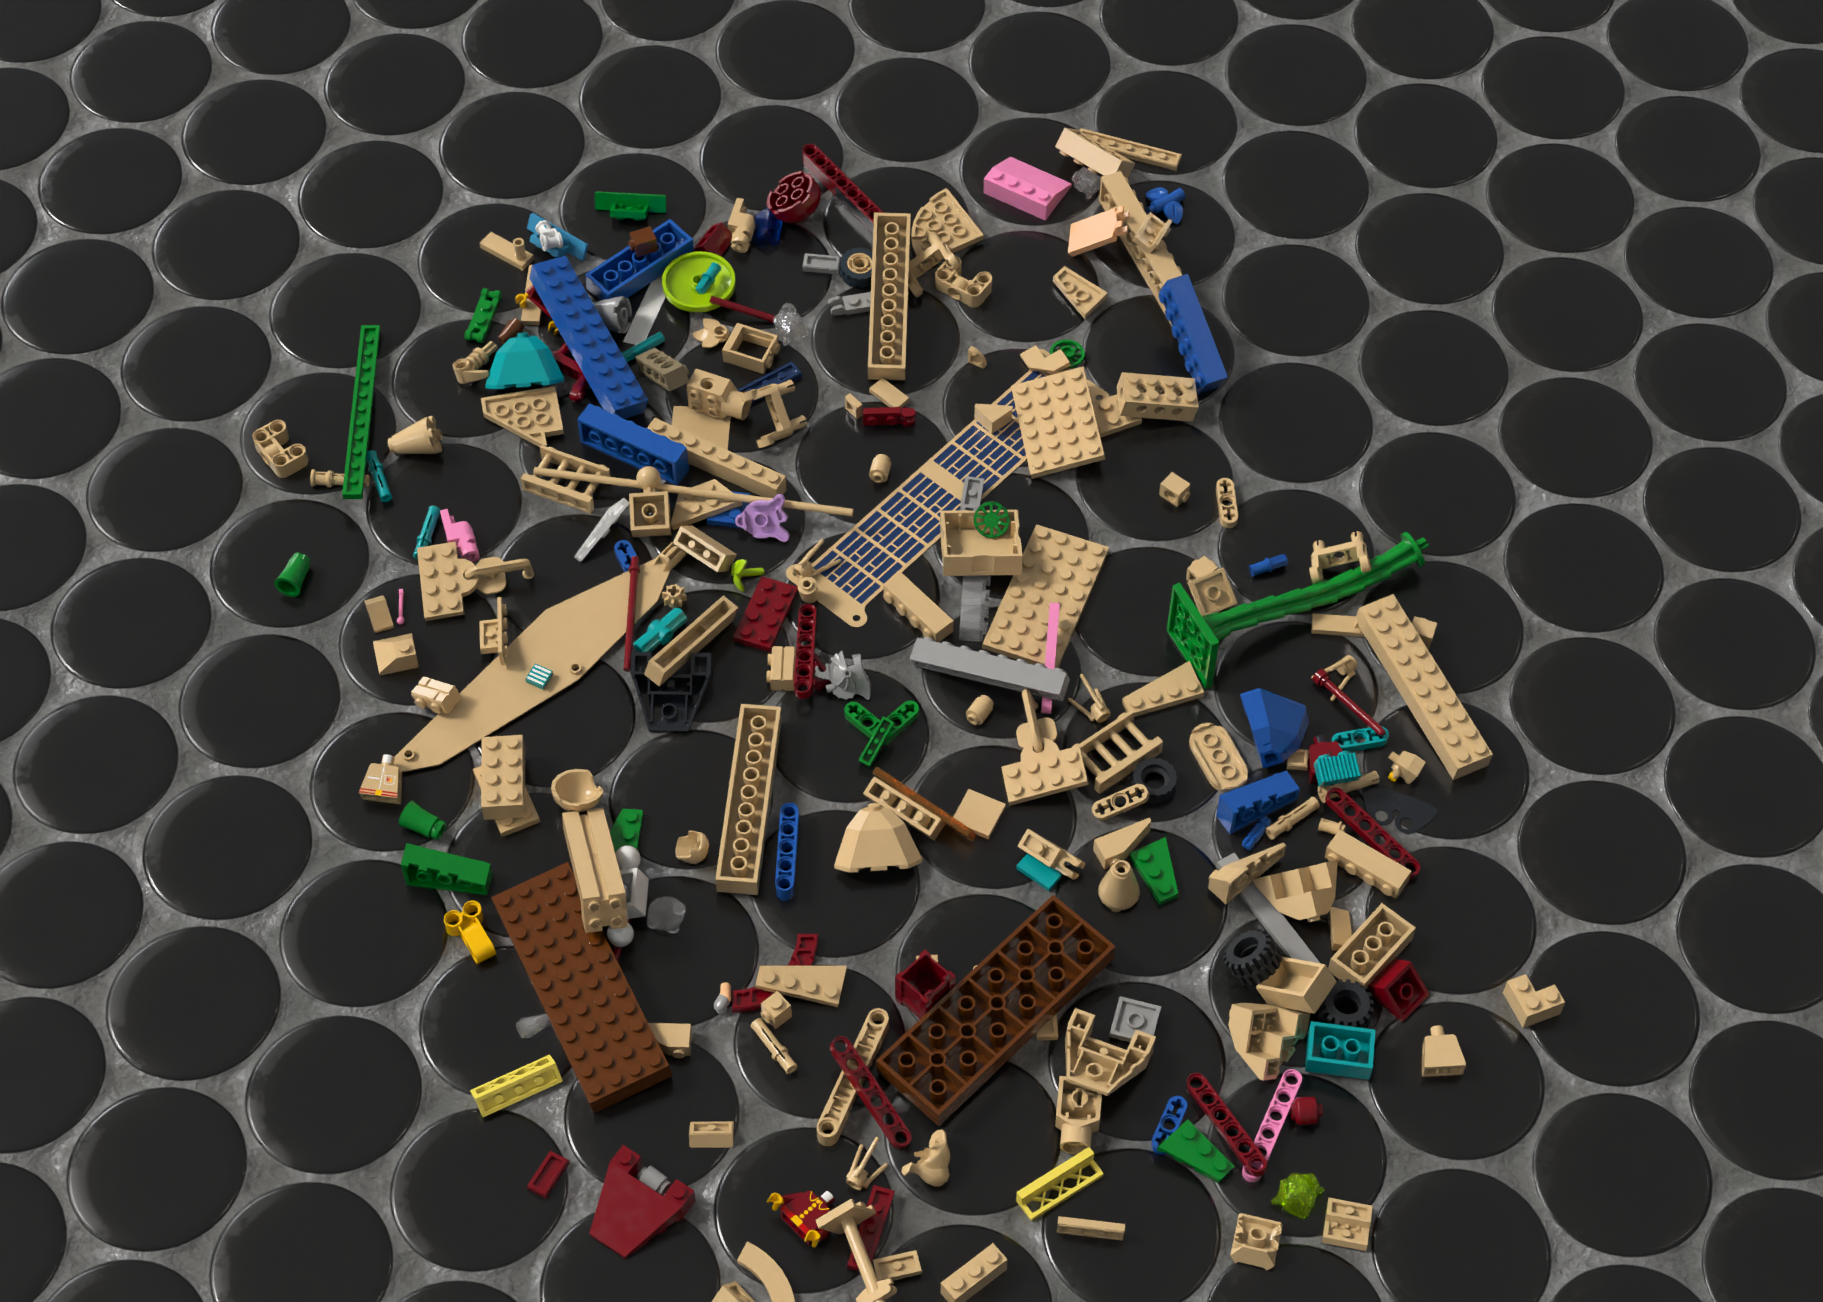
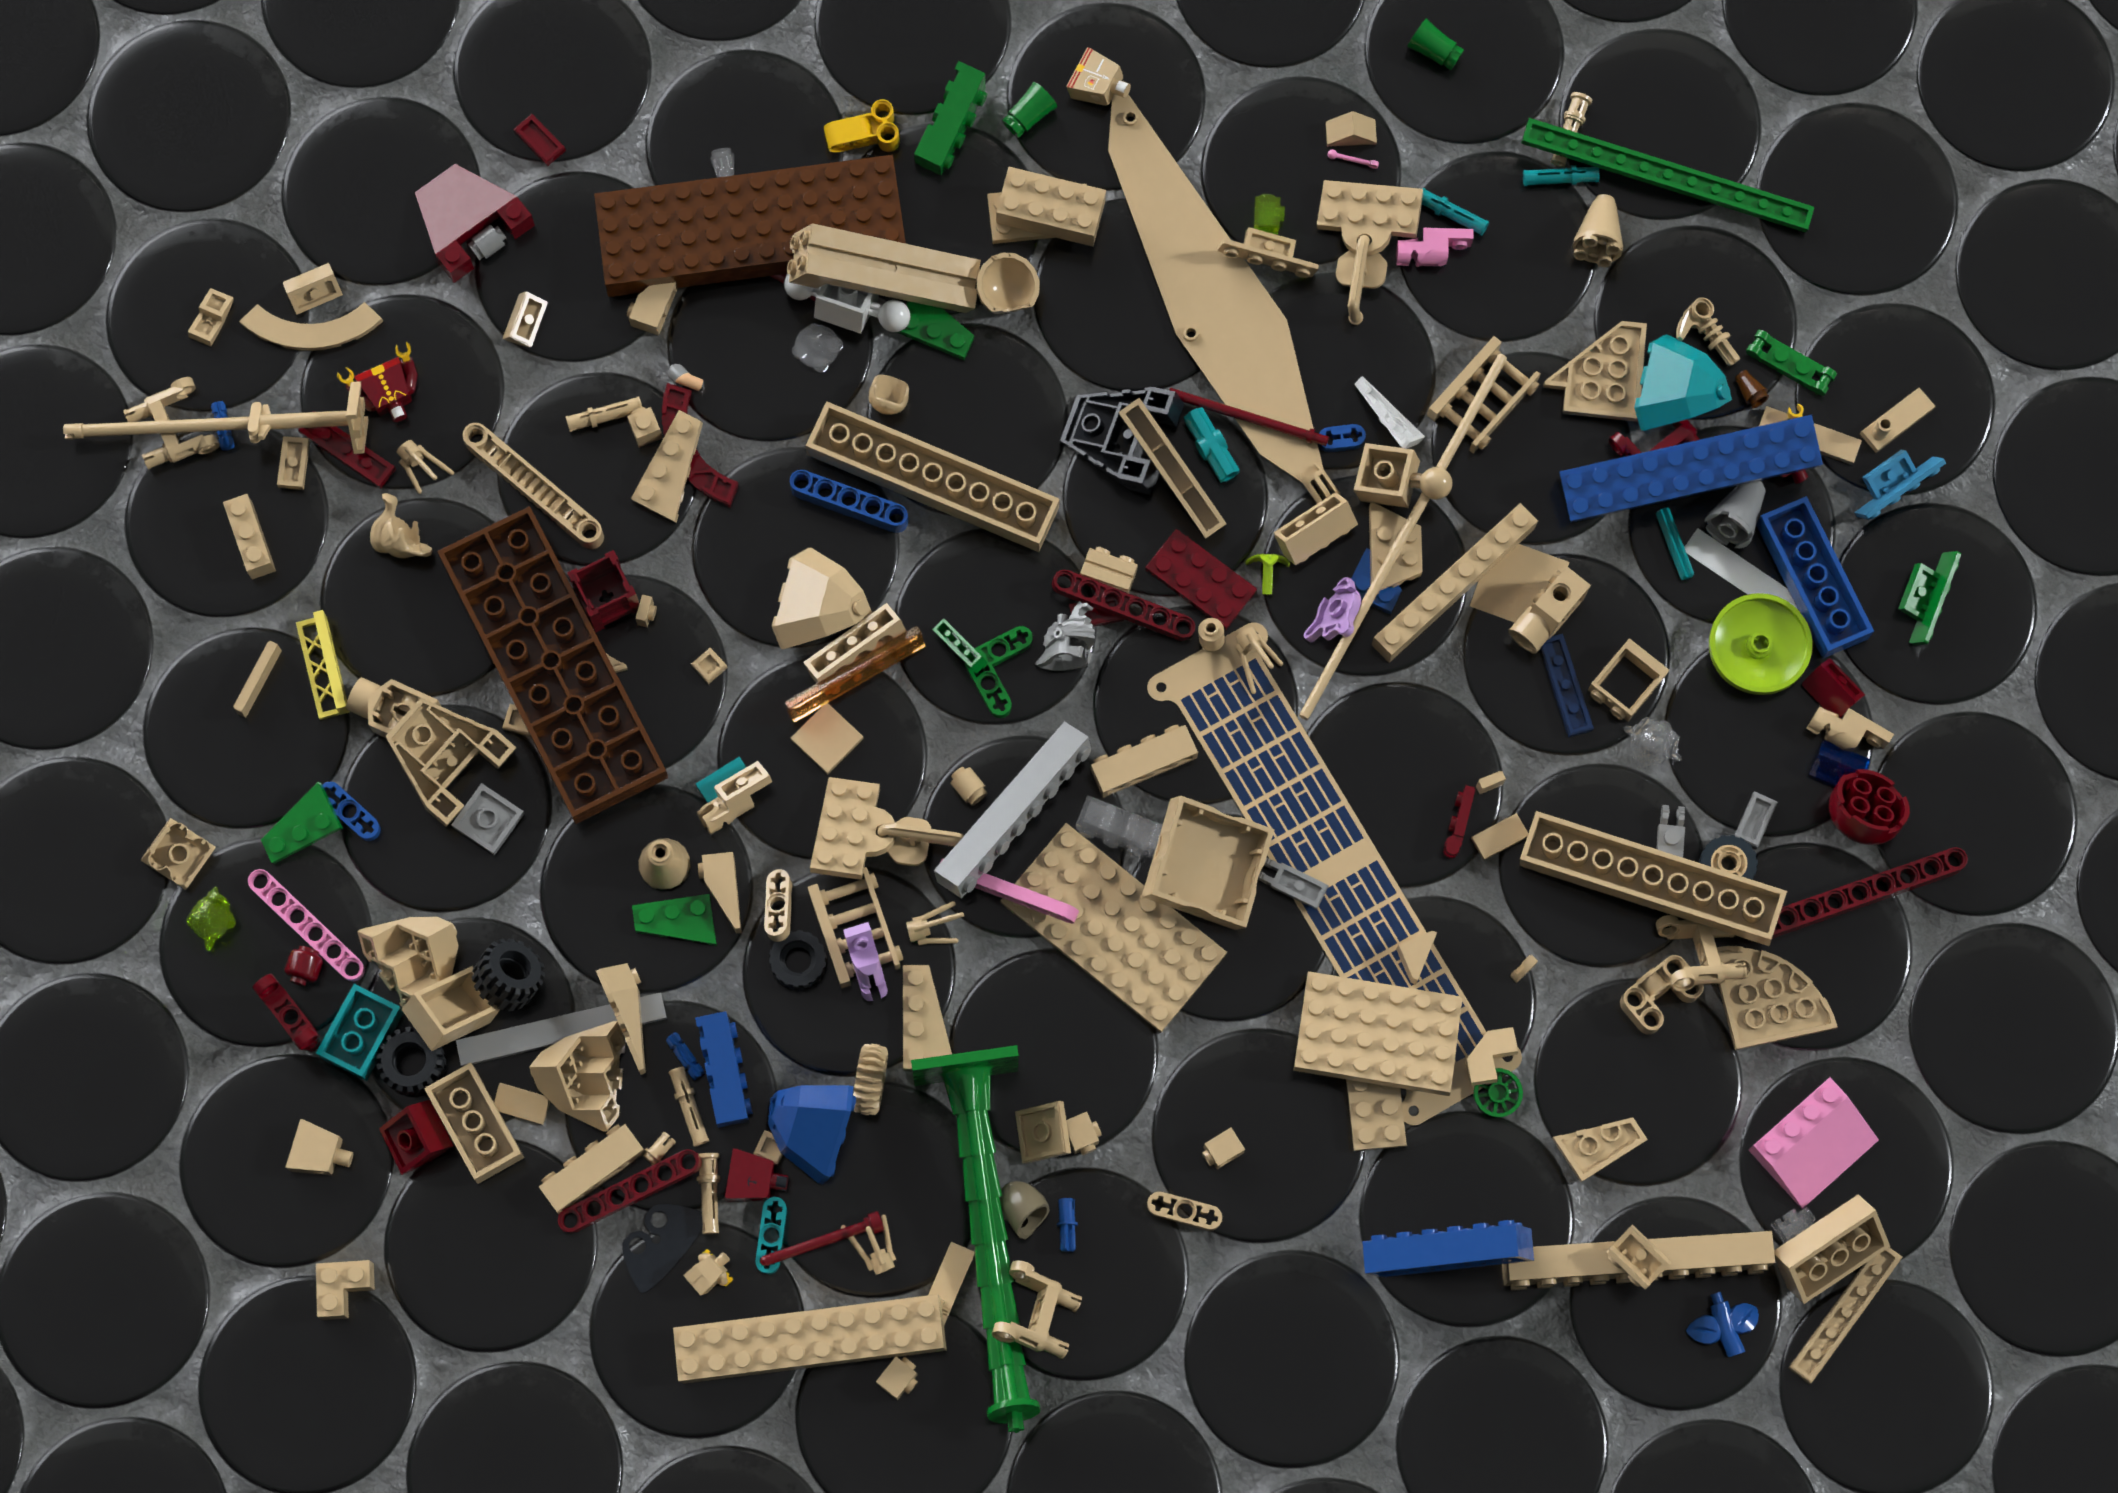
camera: 105 degrees right, 20 degrees up
tan beam [253,420,309,478] -> none
tan slope [373,633,419,675] -> none
tan brick [411,677,461,714] -> none
light yellow fence [470,1055,563,1117] -> none
teal tile [525,663,553,690] -> none
white connector [535,220,563,251] -> none
blue brick [577,404,689,486] -> none
reddish brown brick [628,226,658,257] -> none
dark tan brick [635,348,689,391] -> none
tan gear [662,584,687,609] -> none
tan plate [693,319,730,348] -> none
teal axle [696,262,721,295] -> none
dark red bar [709,295,782,325] -> none
tan connector [740,380,807,448] -> none
dark red beam [830,1036,911,1149] -> none
tan brick [869,454,891,483] -> none
green wheel [973,501,1010,538] -> none
light nougat tile [1068,206,1130,257] -> none
tan brick [1117,372,1199,422] -> none
dark red beam [1187,1073,1267,1177] -> none
tan tile [1189,723,1248,792] -> none
teal brick [1314,751,1362,787] -> none
tan slope [1322,1198,1373,1251] -> none
none -> dark red connector [253,973,320,1052]
none -> tan tile [691,648,728,685]
none -> lavender plate [843,922,888,1001]
none -> tan gear [853,1044,888,1115]
none -> dark tan piece [999,1181,1050,1239]
none -> clear neon green brick [1253,194,1285,235]

